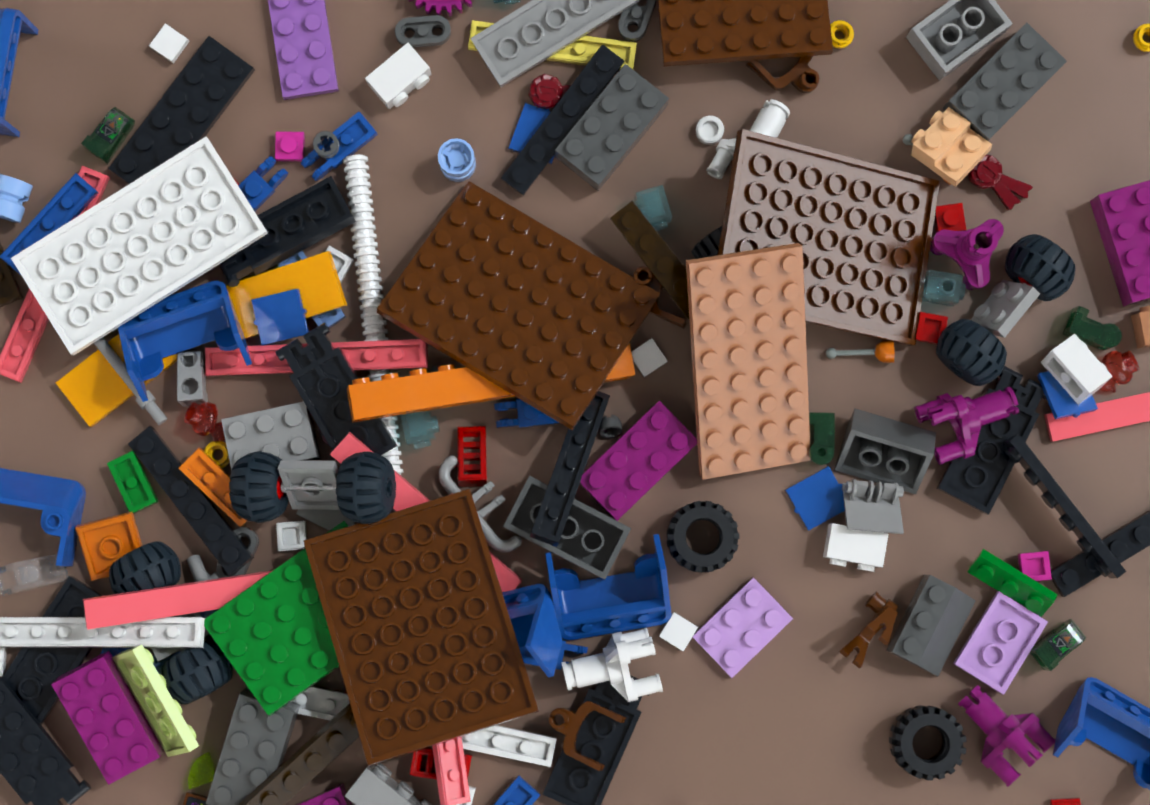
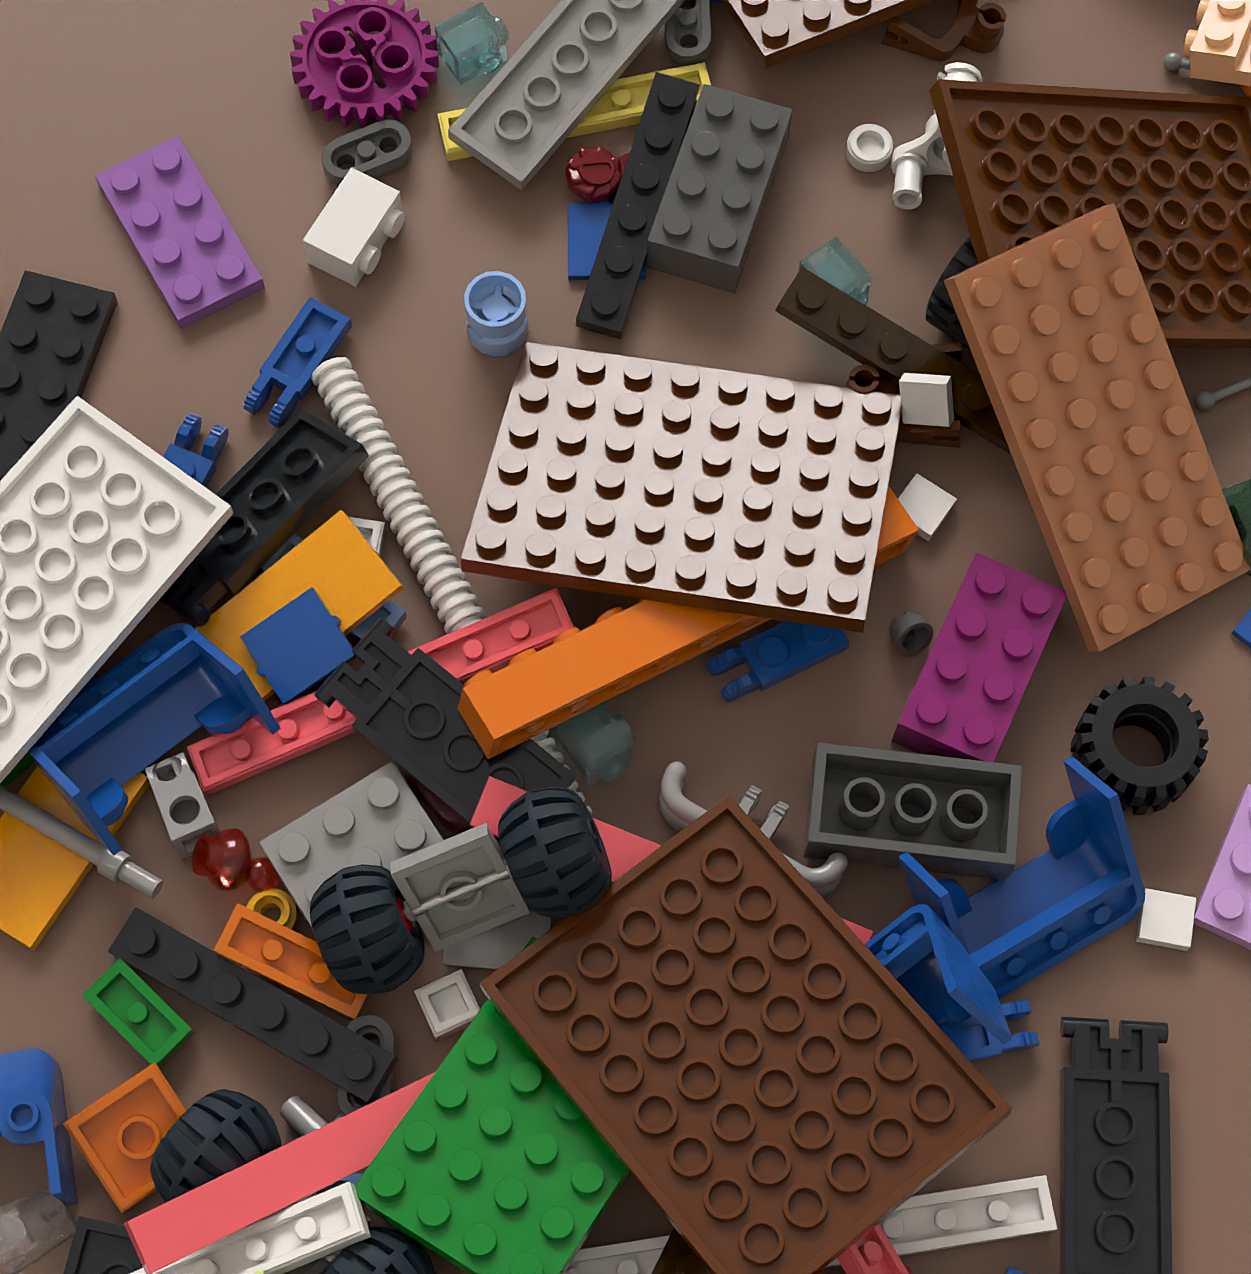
camera: 20 degrees left, 15 degrees down
dark pink plate [275,132,305,162] -> none
dark grey bush [313,131,340,159] -> none
red slope [457,426,487,487] -> none
black plate [530,391,610,547] -> none
reddish brown piece [549,701,626,771] -> none
white wheel [562,628,663,702] -> none
none -> white tile [899,373,954,427]

